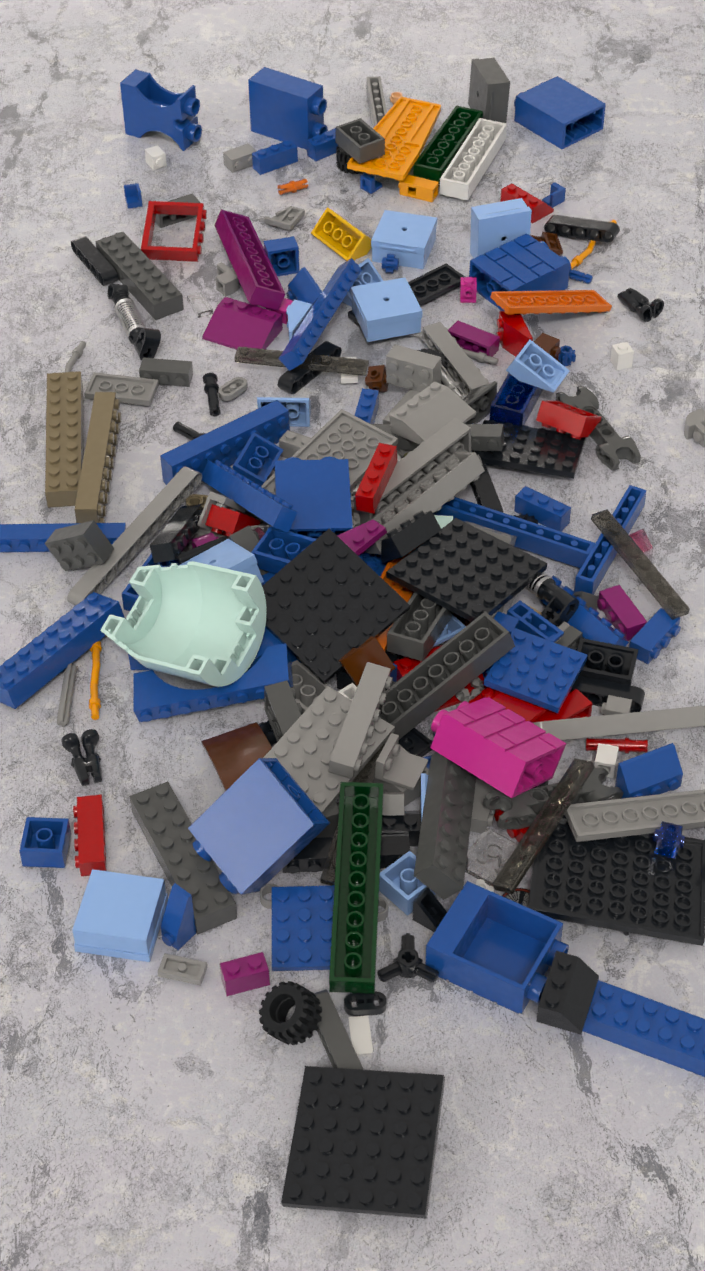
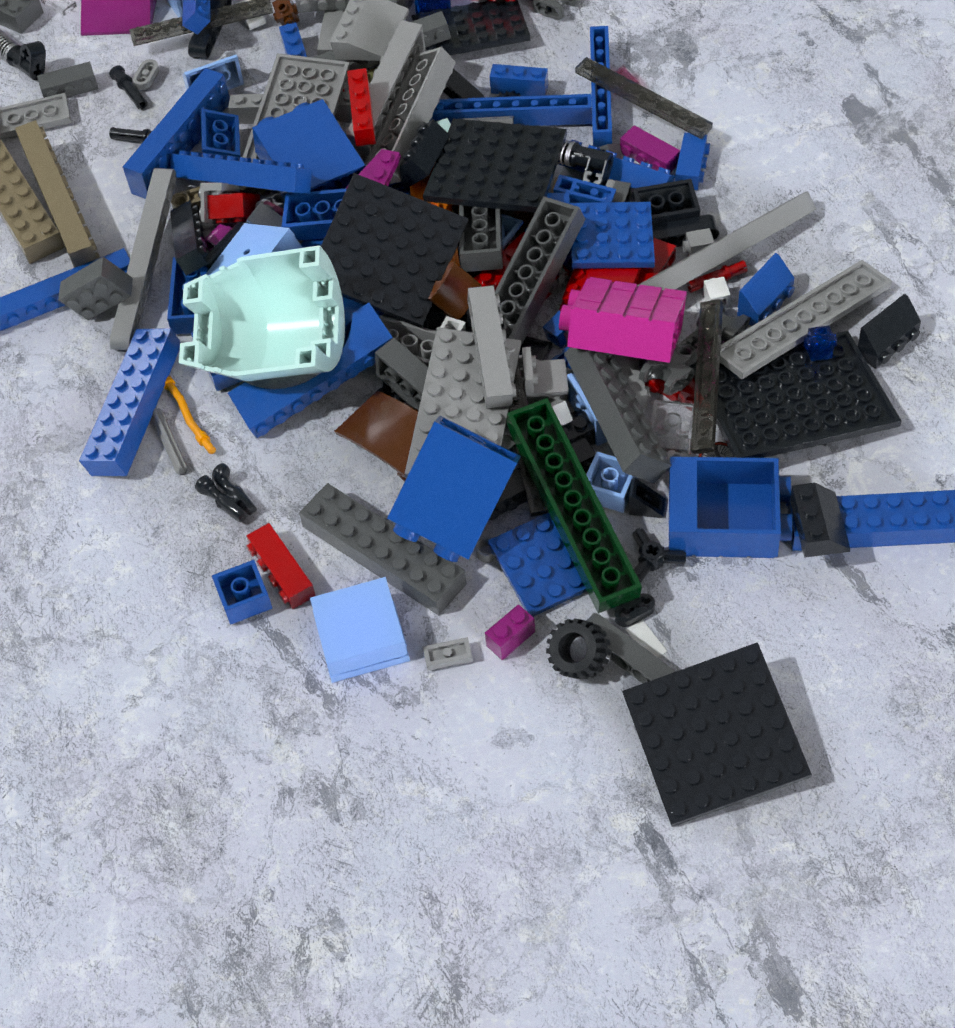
camera: 20 degrees left, 10 degrees up
blue slope [160,884,196,950] -> none

